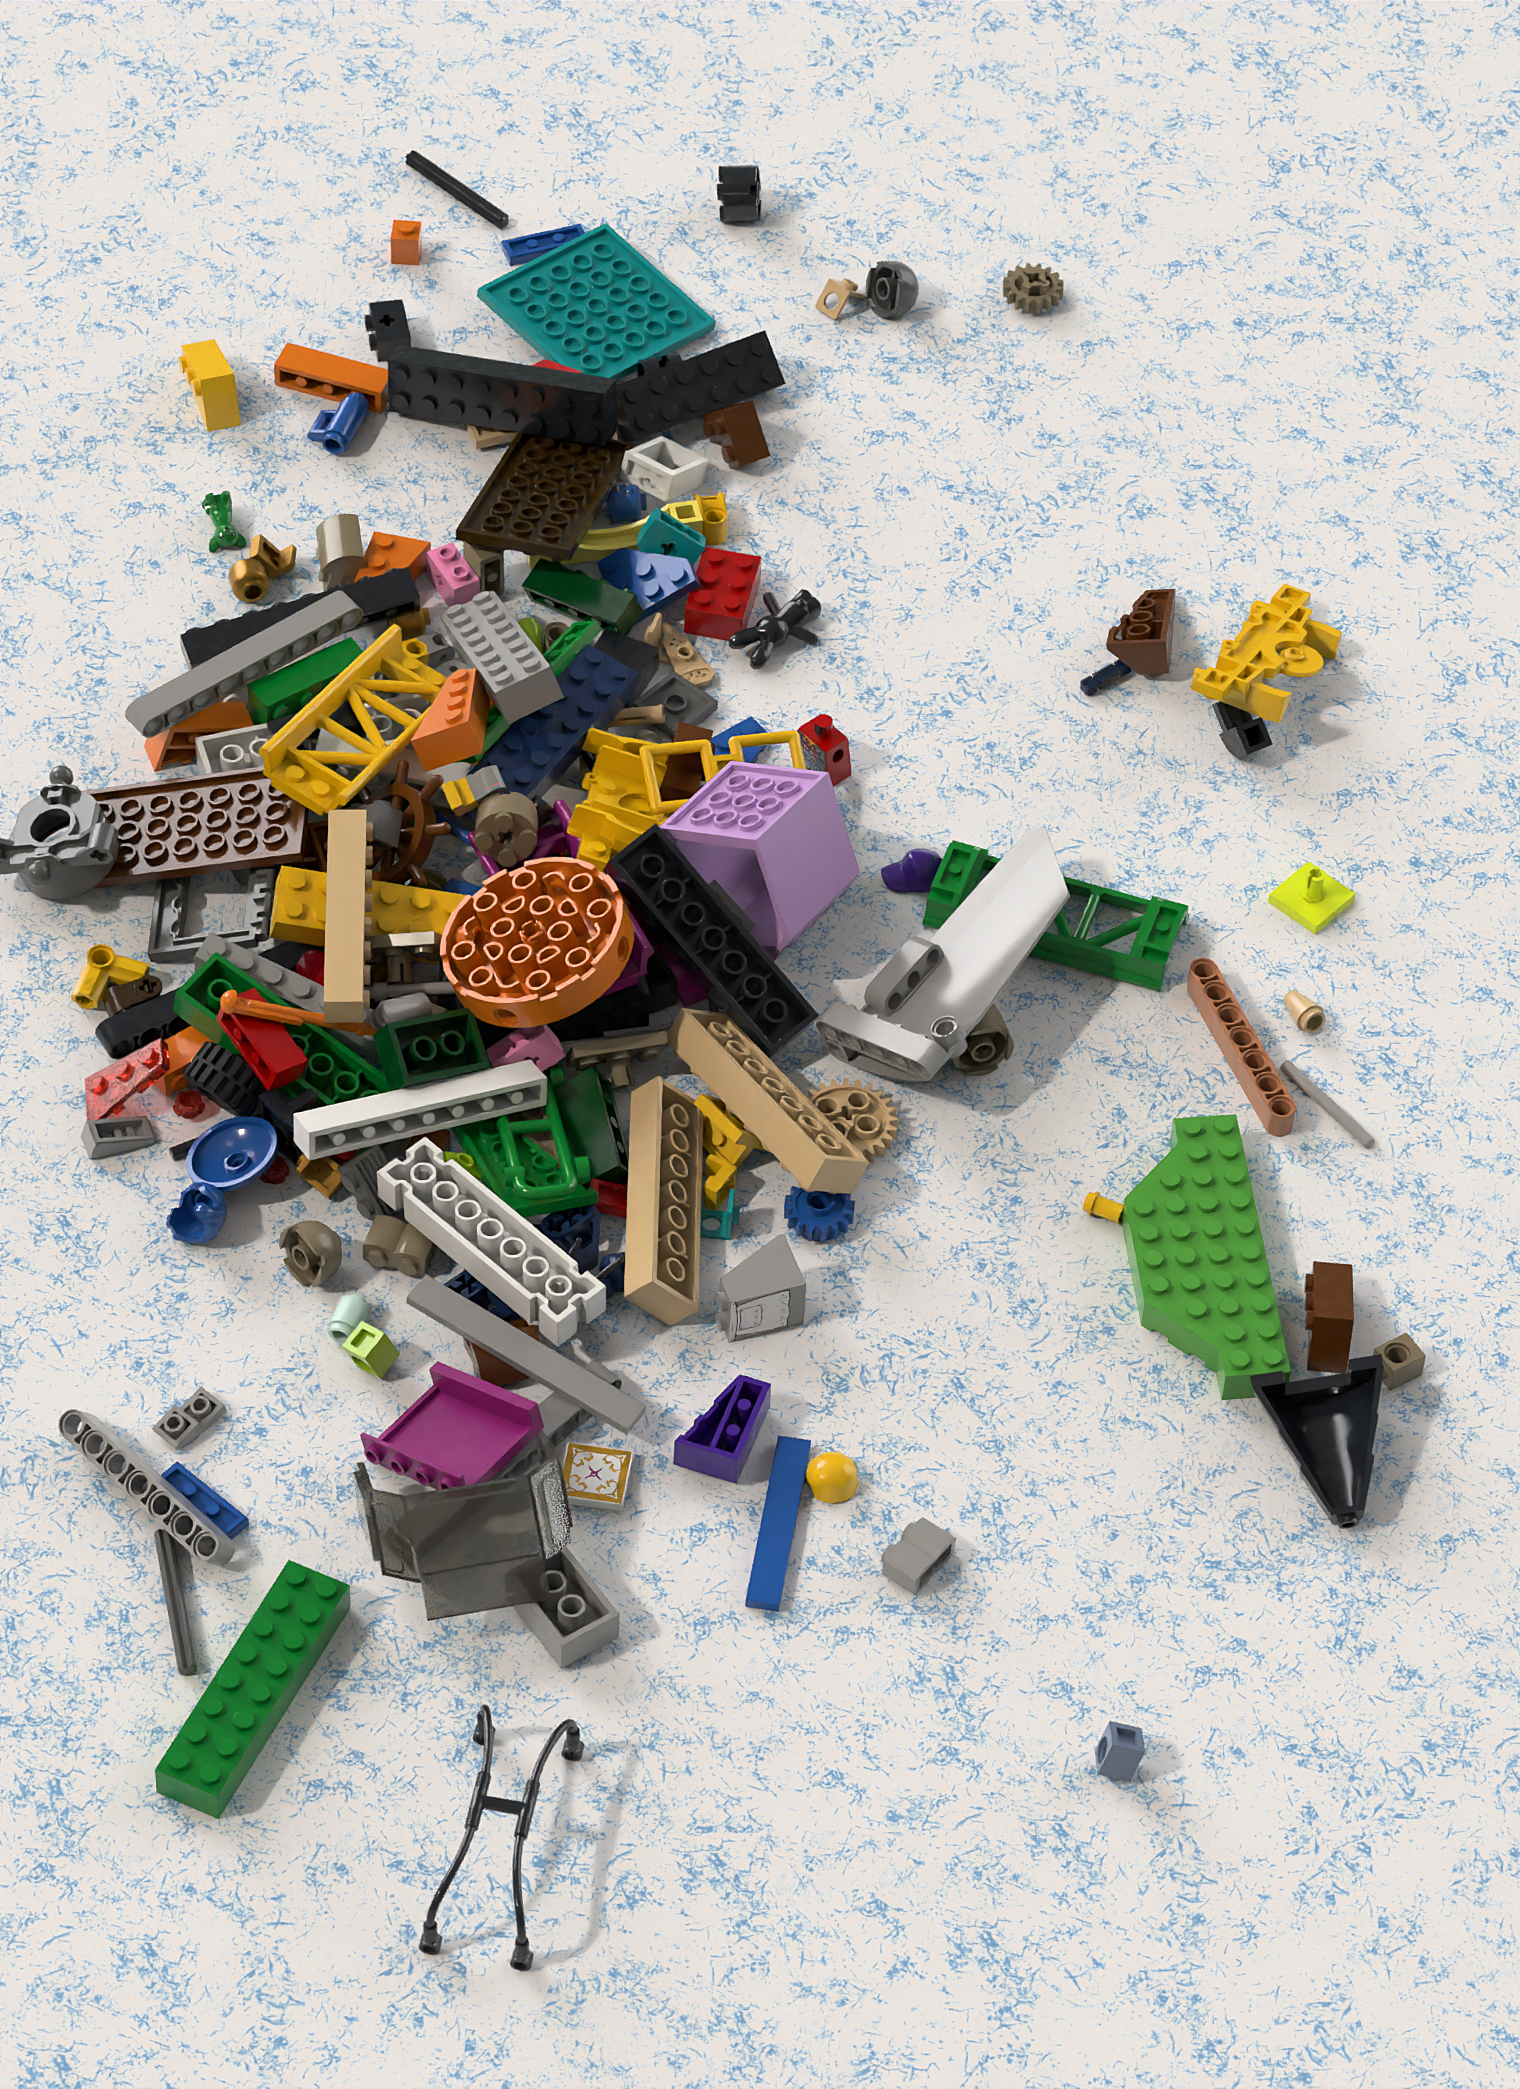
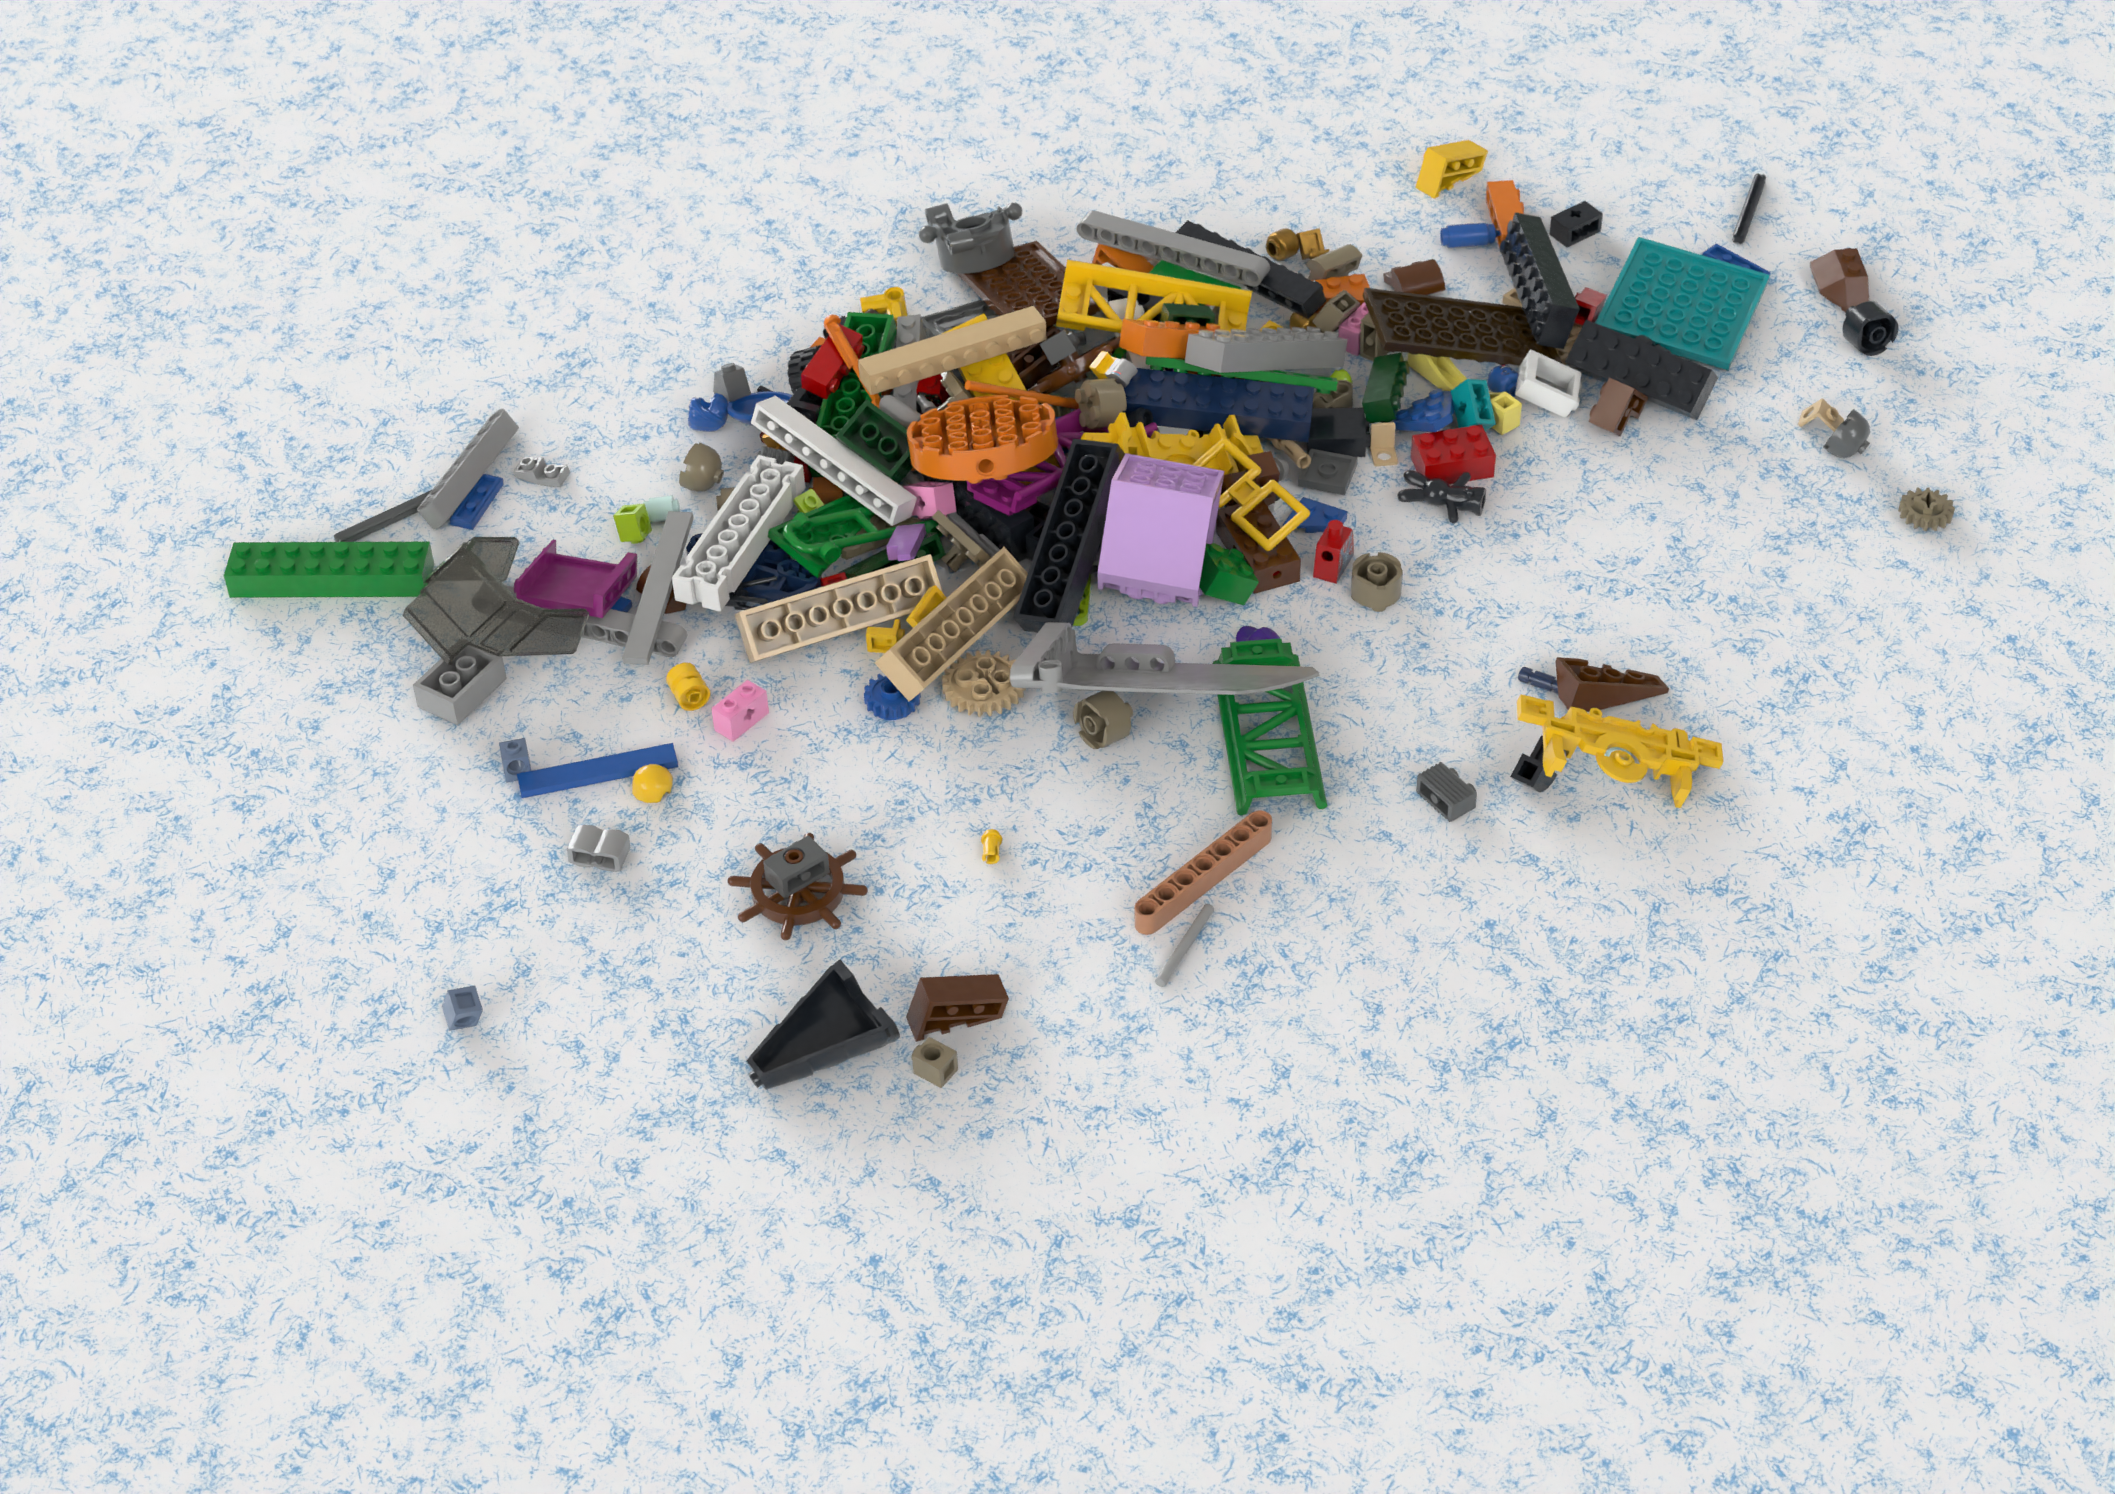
camera: 70 degrees right, 5 degrees down
light grey slope [81,1116,156,1159] -> none
clear red wing [85,1038,170,1120] -> none
green animal [202,491,247,553] -> none
orange brick [390,220,422,266] -> none
black bar [419,1704,585,1971] -> none
tile [556,1441,634,1512] -> none
tan piece [661,622,715,687] -> none
dark purple wedge [673,1374,771,1484] -> none
yellow piece [693,492,727,545] -> none
teal bracket [700,1189,740,1240] -> none
light grey slope [715,1234,806,1343] -> none
bright green brick [1121,1114,1291,1400] -> none
neon yellow tile [1268,861,1356,935] -> none
tan cone [1283,990,1325,1033] -> none
none -> sand blue brick [499,738,531,783]
none -> yellow wheel [666,662,710,711]
none -> bright pink brick [711,680,769,742]
none -> dark grey slope [713,363,751,402]
none -> reddish brown brick [727,832,868,941]
none -> medium lavender piece [886,523,926,561]
none -> orange bar [965,380,1079,409]
none -> dark green brick [1160,303,1215,327]
none -> dark tan brick [1312,290,1360,333]
none -> dark tan brick [1351,552,1403,612]
none -> reddish brown brick [1383,259,1445,295]
none -> dark grey brick [1416,762,1477,822]
none -> reddish brown wedge [1809,248,1869,313]

